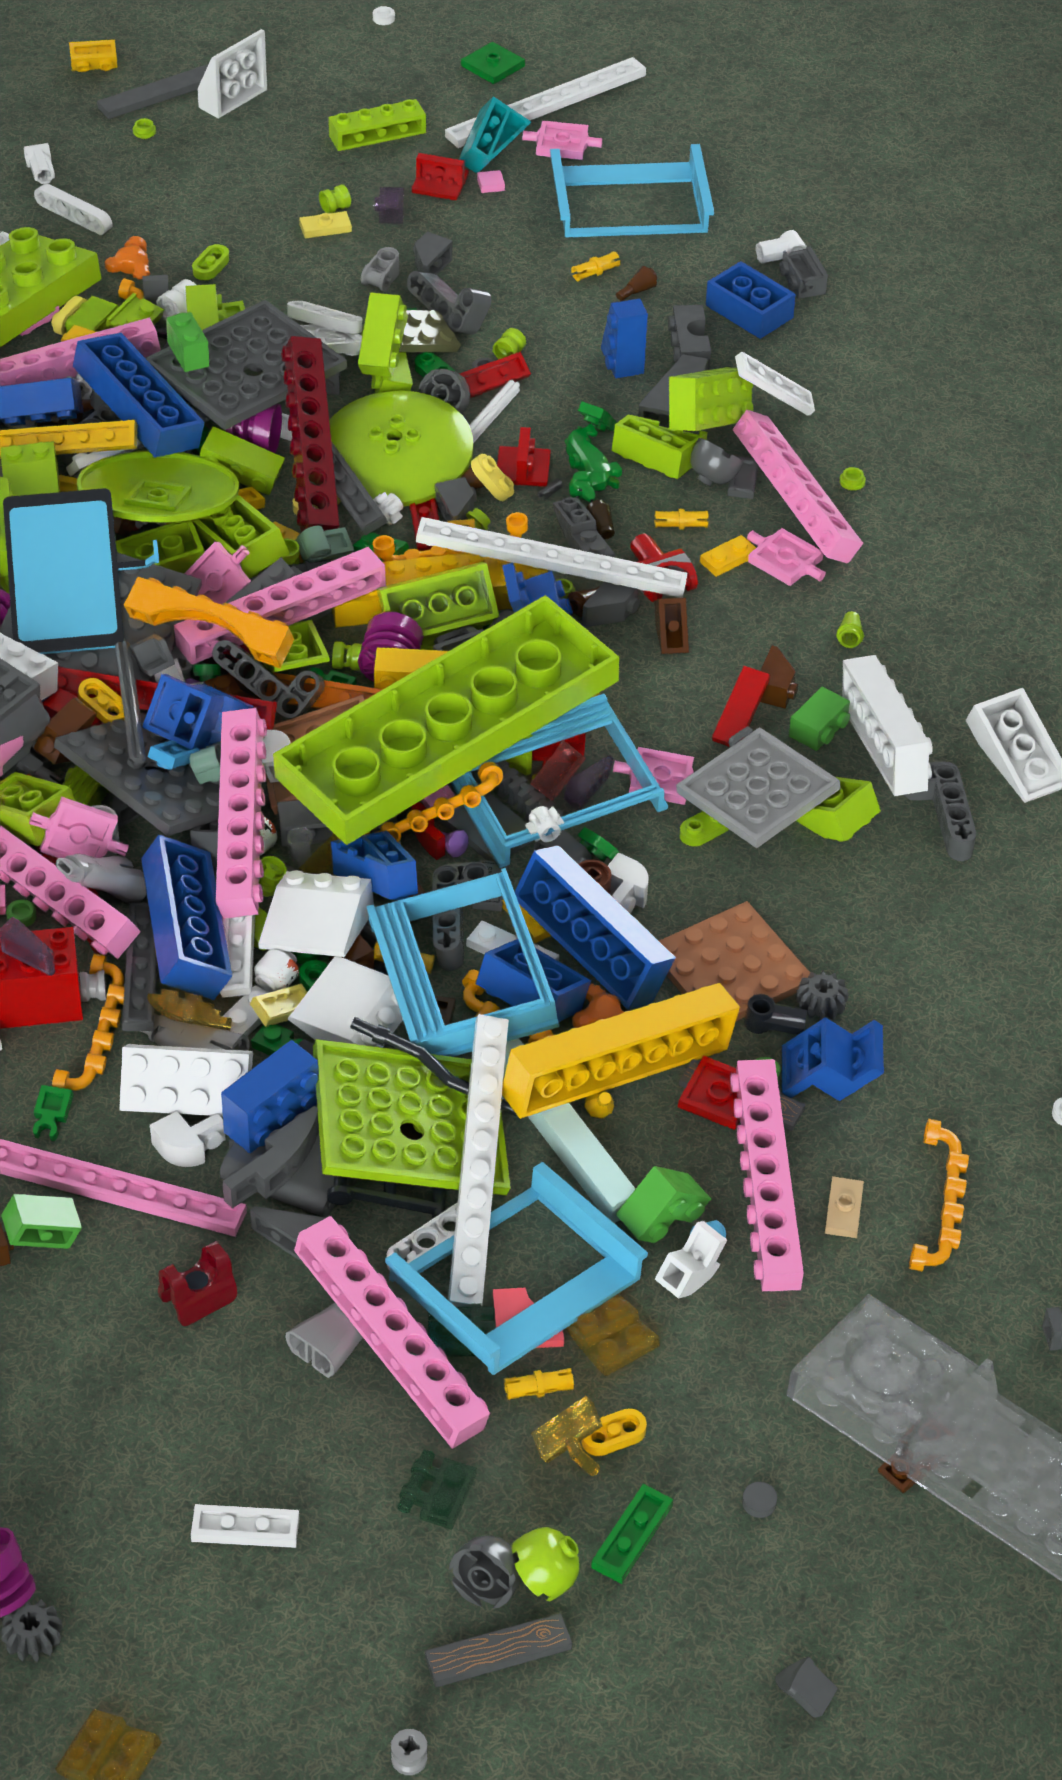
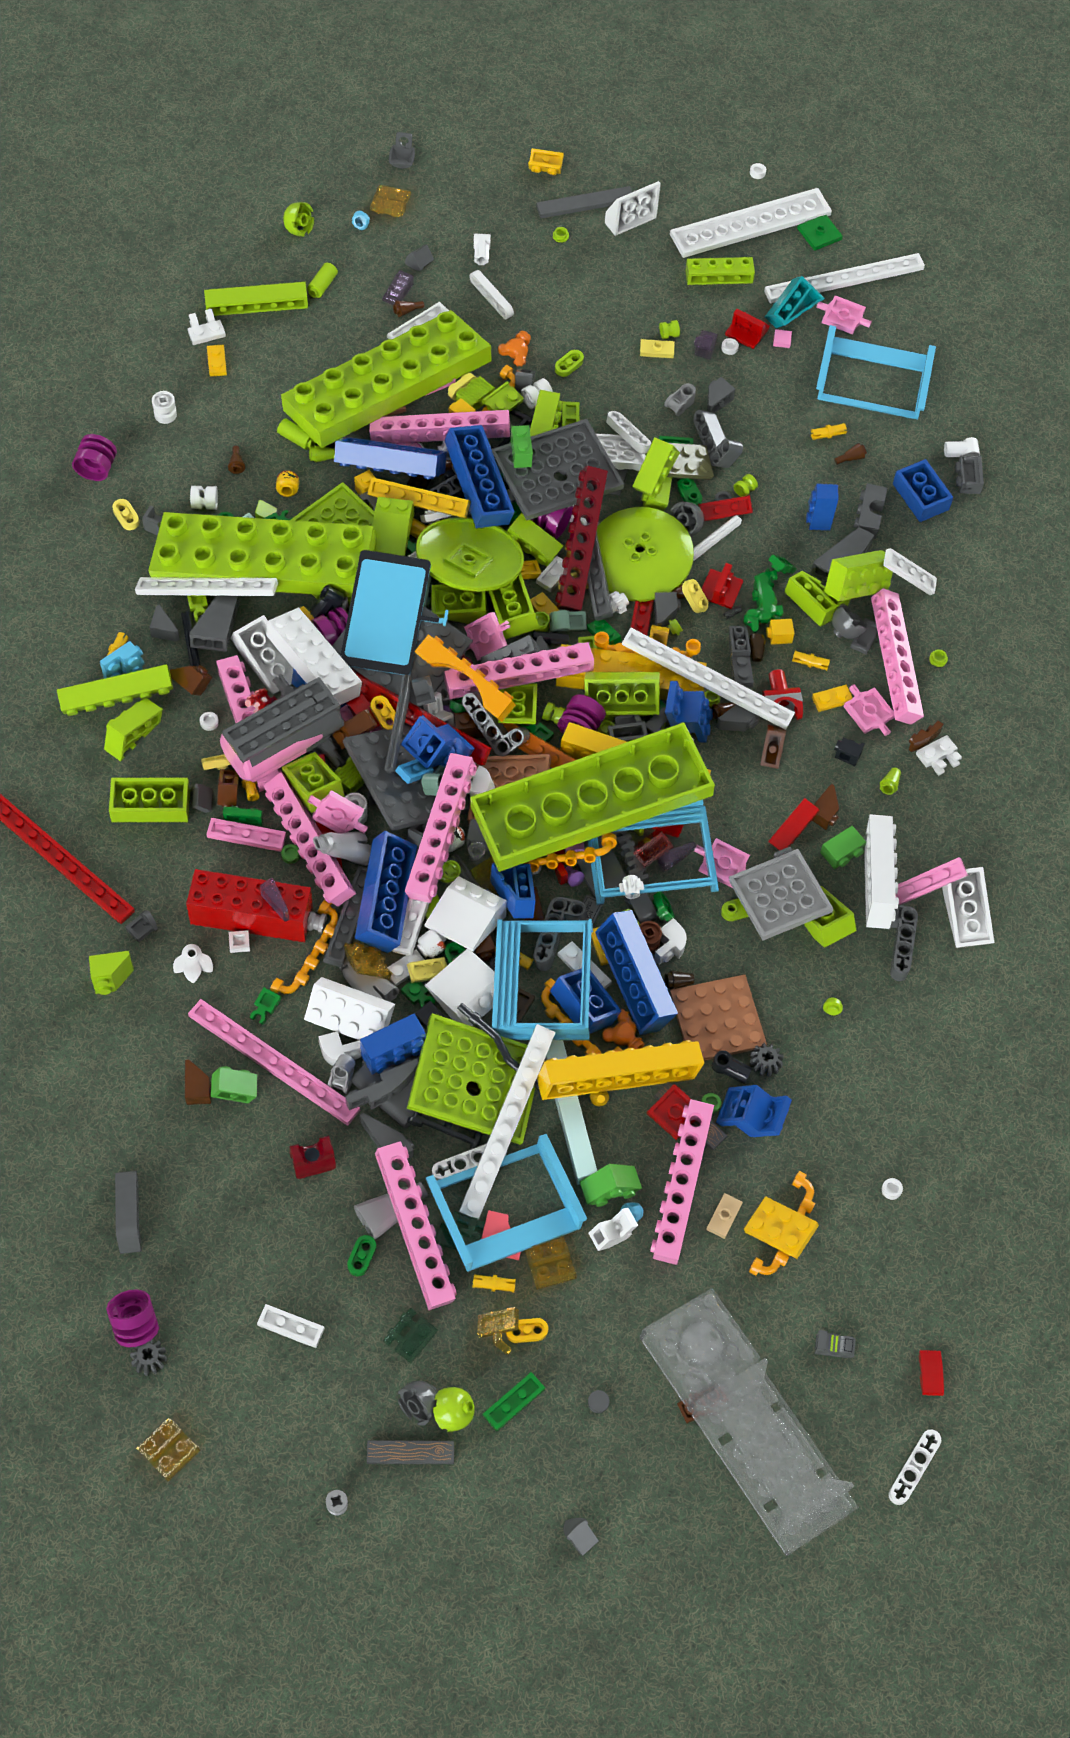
camera: 15 degrees right, 15 degrees up
none -> light grey piece [328,1054,355,1094]
none -> green plate [347,1235,376,1277]
none -> white plate [536,556,564,592]
none -> dark brown cone [664,970,694,990]
none -> white plate [670,188,832,258]
none -> white tile [721,338,739,355]
none -> yellow plate [744,1196,819,1259]
none -> yellow brick [766,619,795,645]
none -> lime plate [823,998,843,1015]
none -> black brick [834,737,865,766]
none -> bright pink plate [895,857,968,905]
none -> reddish brown slope [909,720,944,752]
none -> white plate [916,735,962,776]

